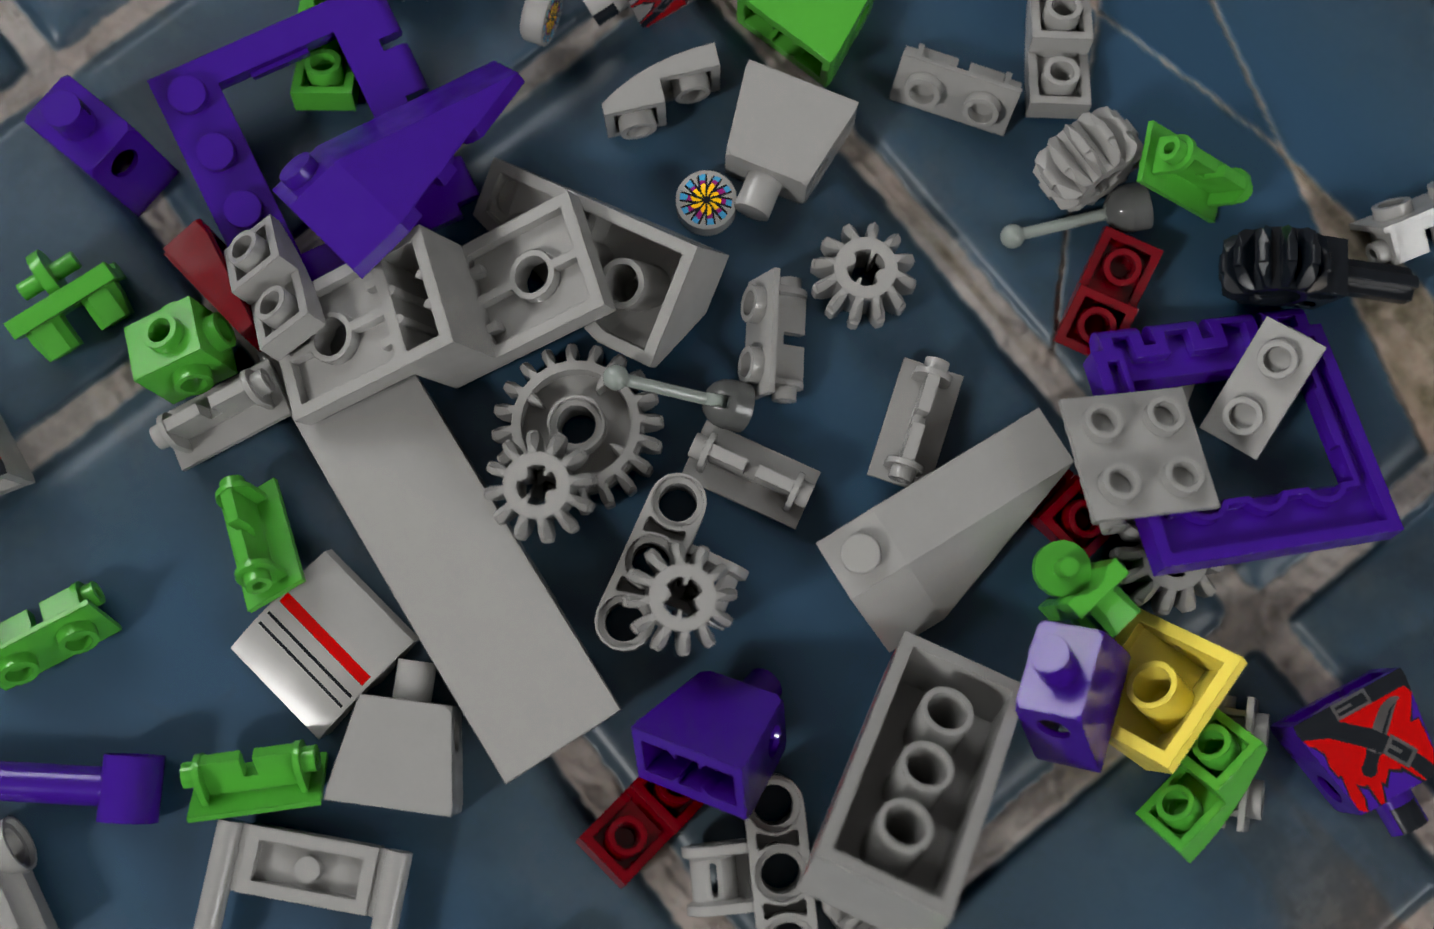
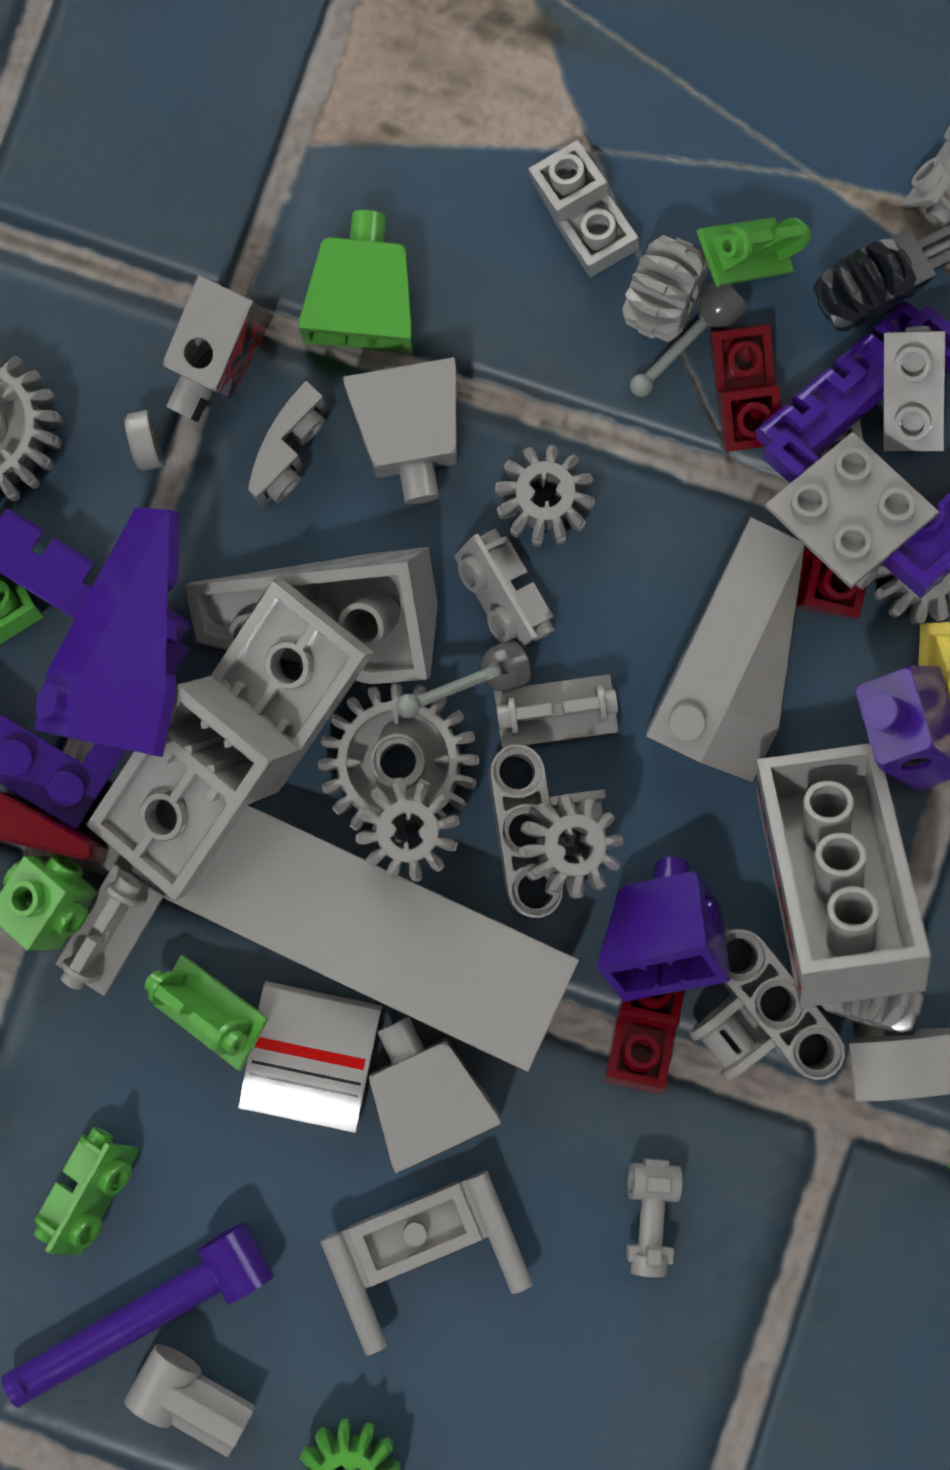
camera: 30 degrees left, 5 degrees up
bright green hinge [180,739,328,823] -> none
light grey slope [224,214,326,362] -> none
tile [676,170,737,236] -> none
light grey hinge [867,356,964,488] -> none
light grey hinge [889,43,1022,136] -> none
bright green hips [1032,540,1141,638] -> none

